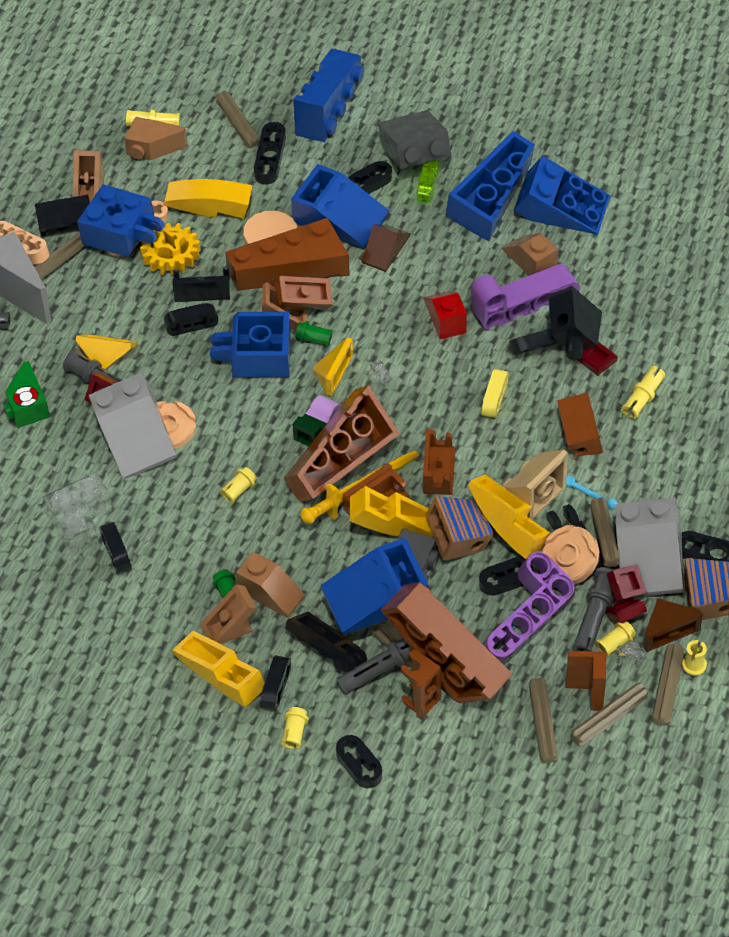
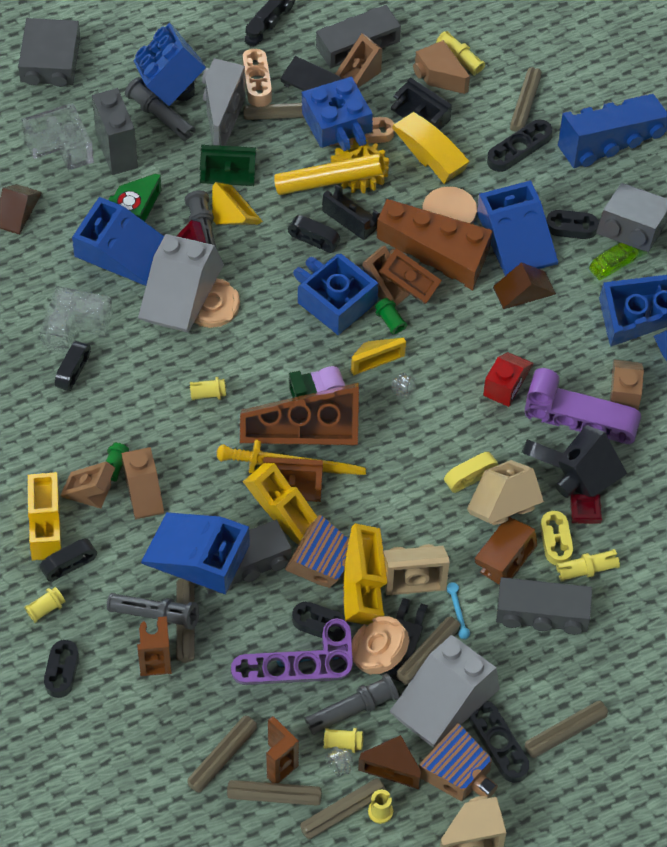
camera: 40 degrees right, 5 degrees up
black hinge [285,611,368,673] -> none
wedge [381,582,512,703] -> none
dark orange hinge [423,429,455,495] -> none
dark red tile [605,599,647,623] -> none
dark red tile [607,564,647,602] -> none
none -> blue slope [72,197,164,286]
none -> dark green hinge [199,145,256,186]
none -> yellow piece [274,153,386,195]
none -> dark grey brick [316,5,401,69]
none -> black hinge [391,77,452,130]
none -> tan slope [467,460,544,525]
none -> dark grey brick [496,577,592,635]
none -> light yellow beam [540,511,573,565]

